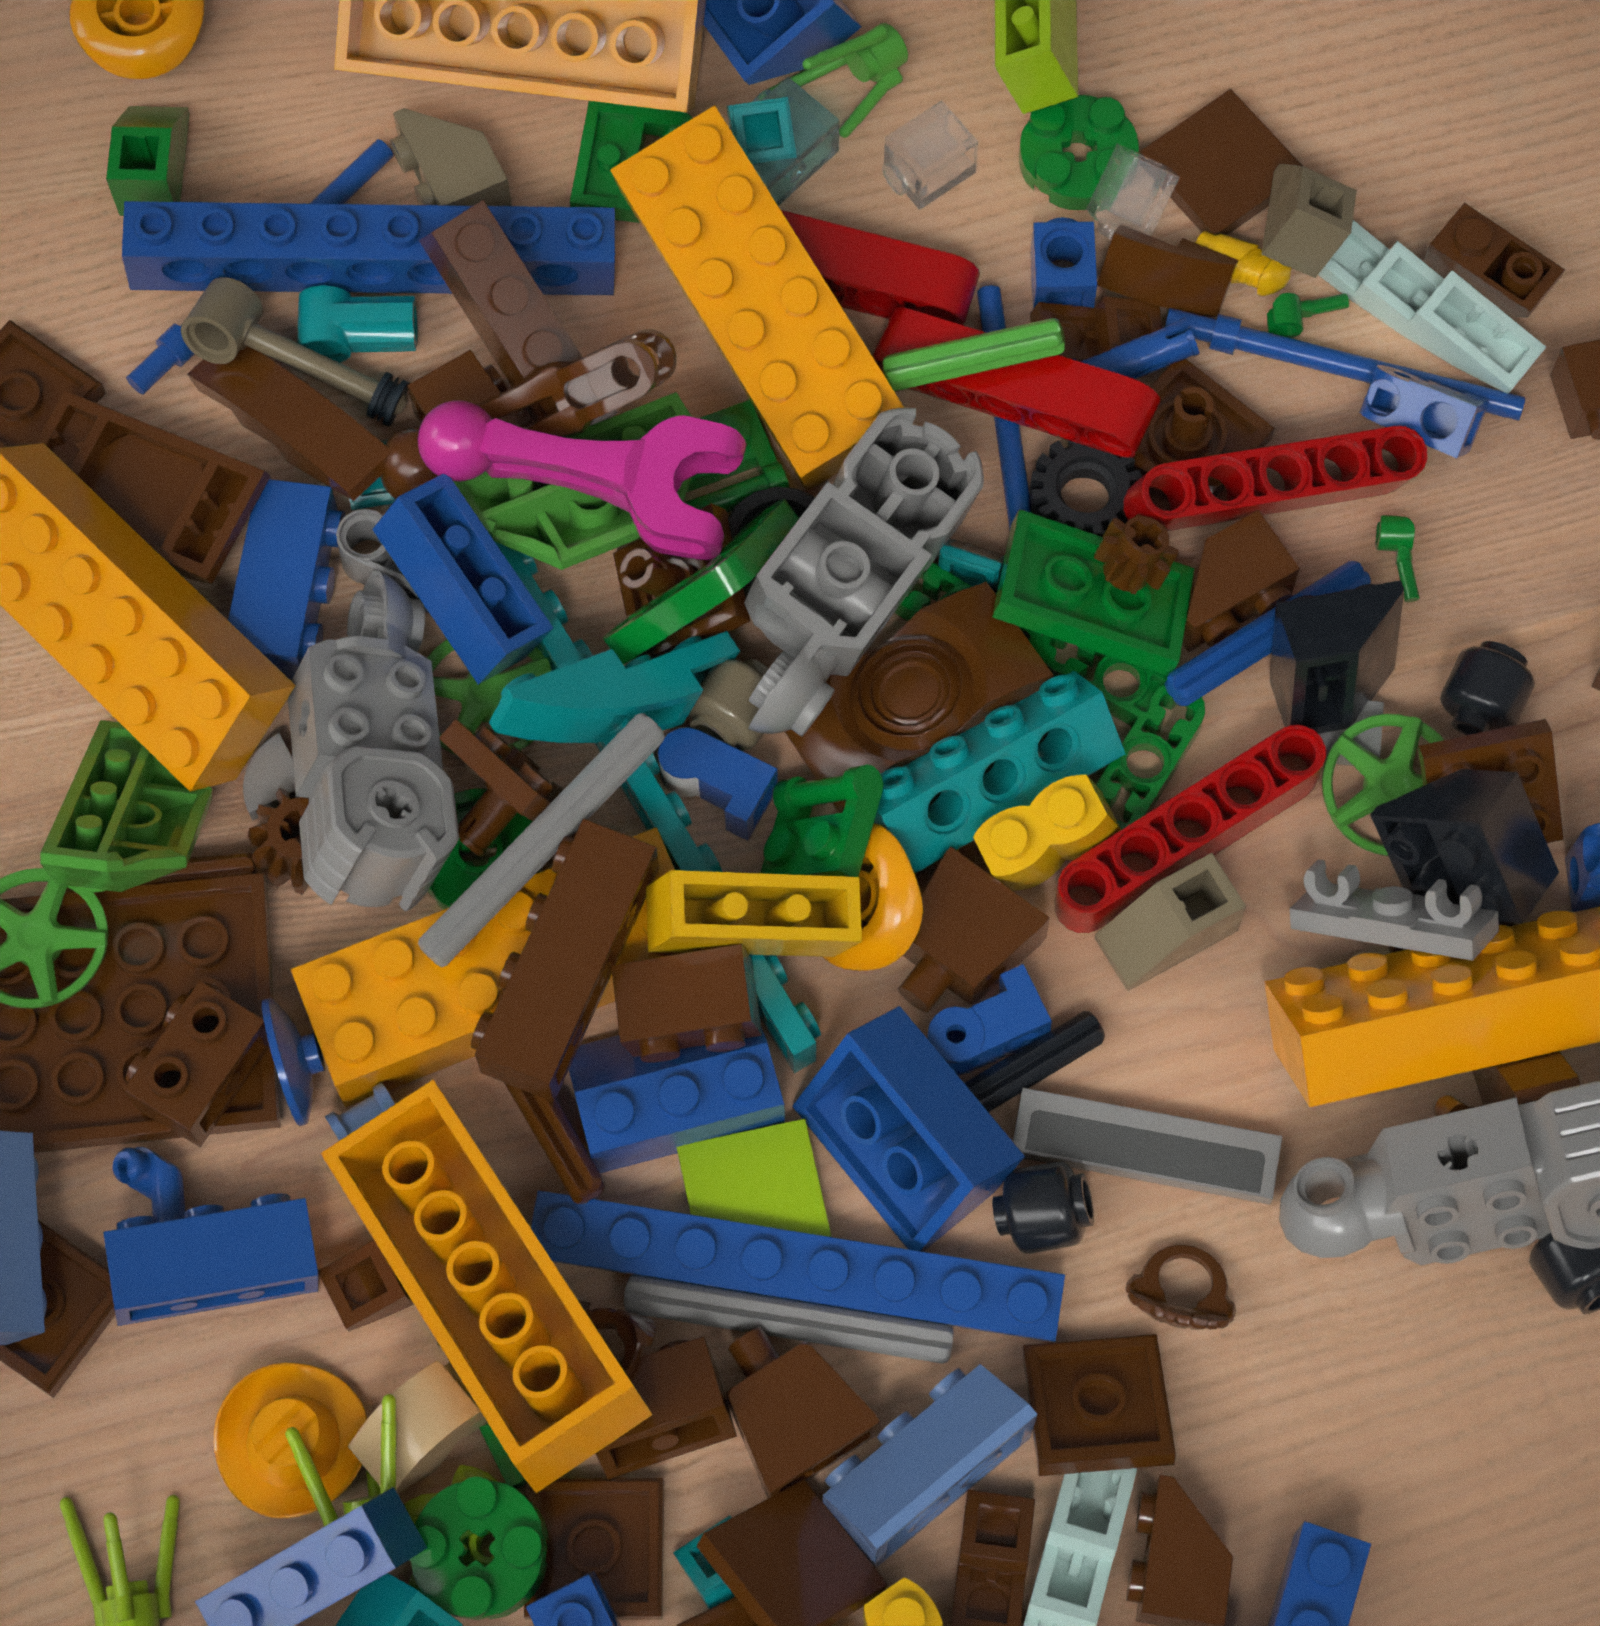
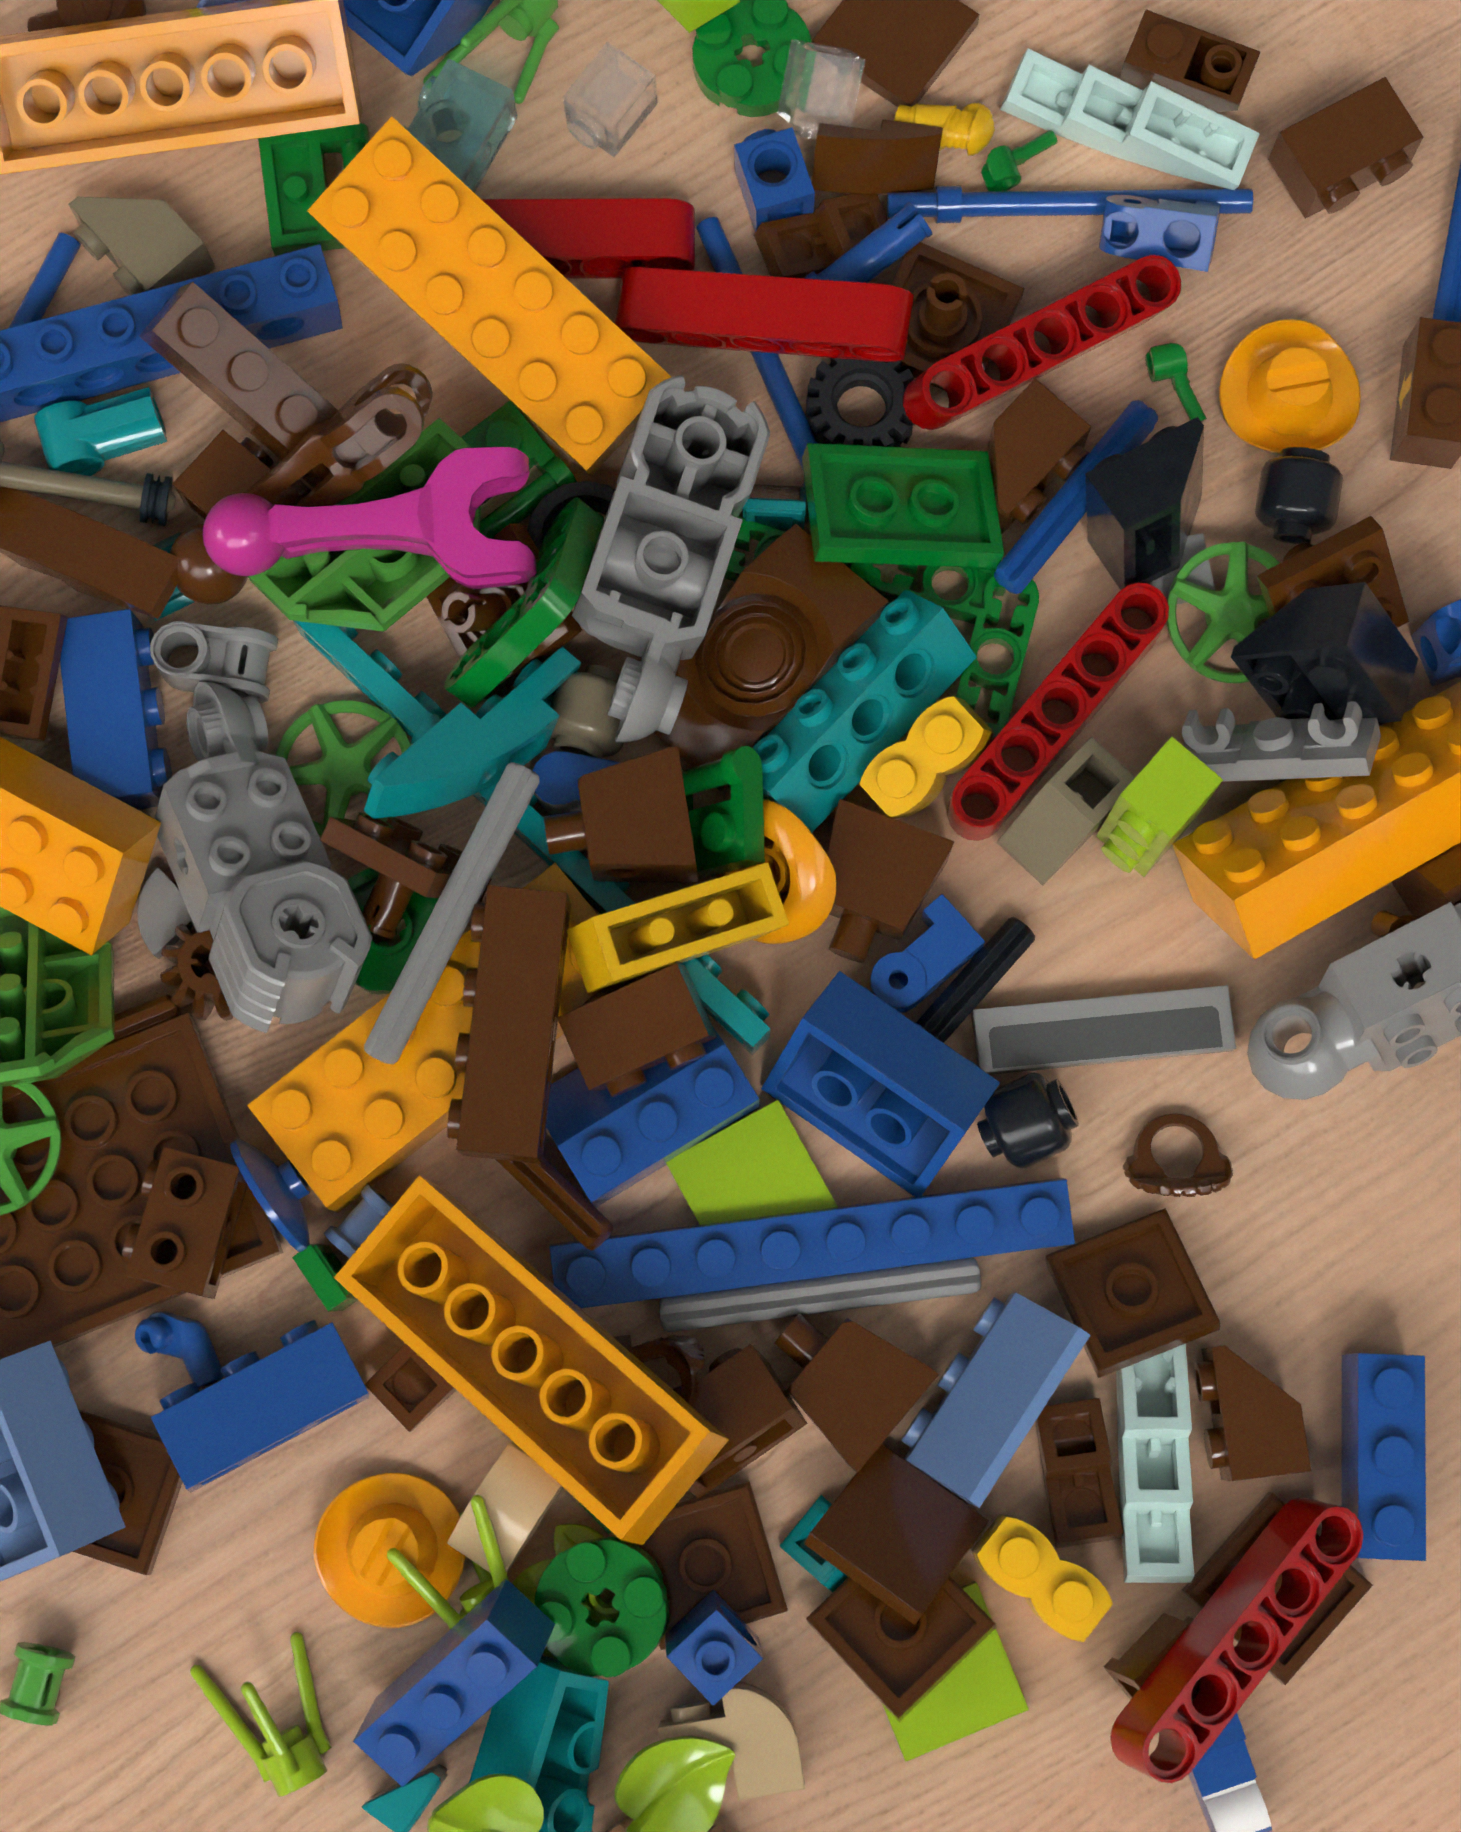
camera: 15 degrees left, 10 degrees up
blue brick [372,474,554,685] -> none
teal slope [726,97,797,164] -> none
bright green axle [883,318,1065,391] -> none
reddish brown gear [1094,514,1179,594] -> none
dark tan slope [1262,164,1357,278] -> none
none -> green tile [292,1244,357,1312]
none -> reddish brown torso [544,746,698,883]
none -> lime brick [1096,737,1223,877]
none -> light orange hat [1219,319,1361,454]

